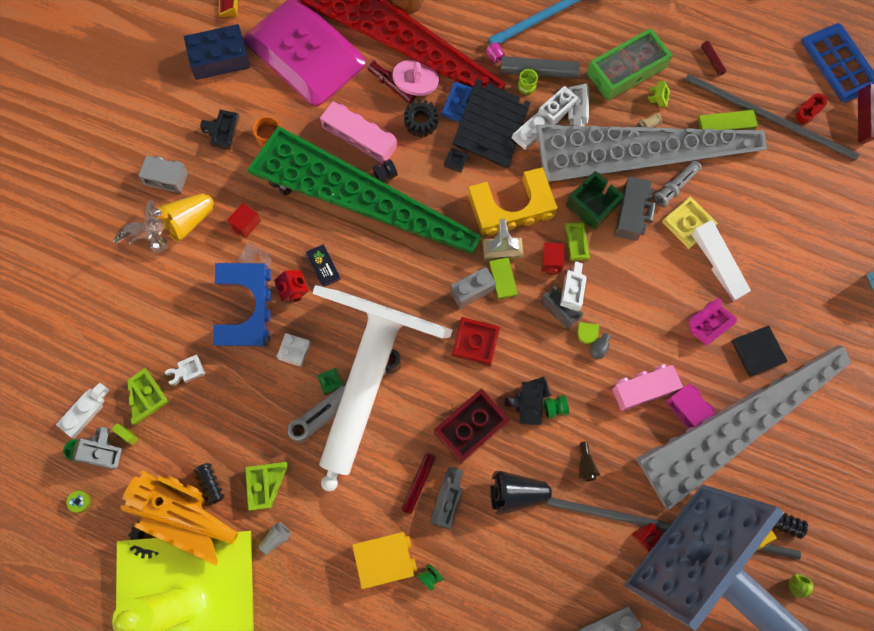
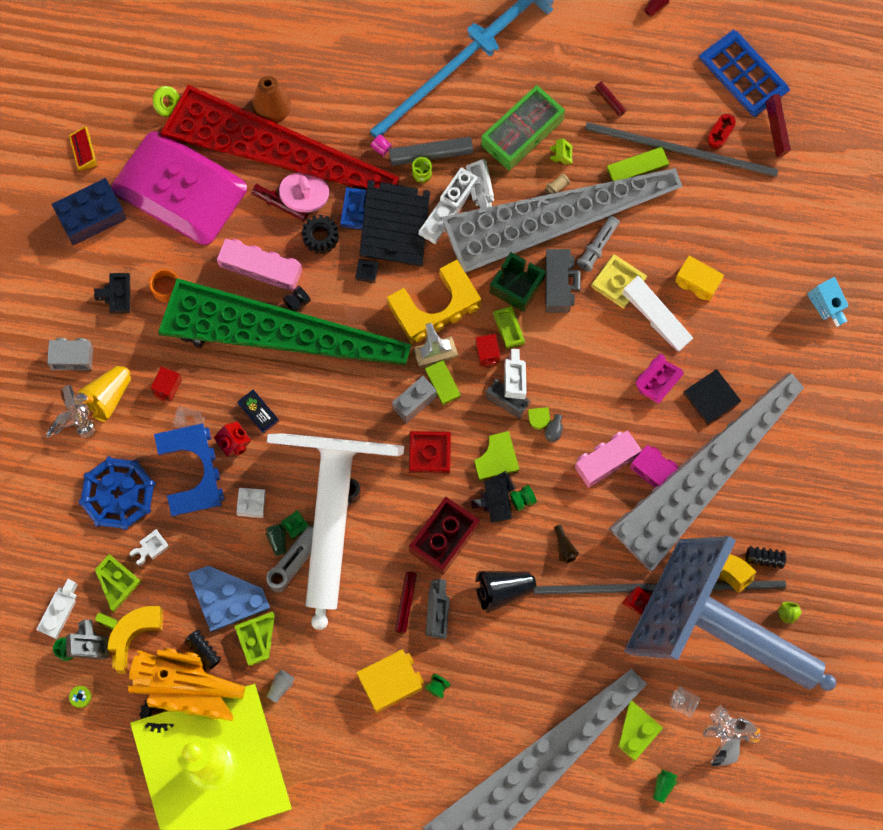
camera: 10 degrees left, 0 degrees up
none -> blue plate [78,456,156,531]
none -> yellow arch [108,606,163,674]
none -> medium blue plate [188,566,270,633]
none -> clear green cone [265,524,287,556]
none -> lime tile [474,431,520,481]
none -> yellow brick [675,255,724,301]

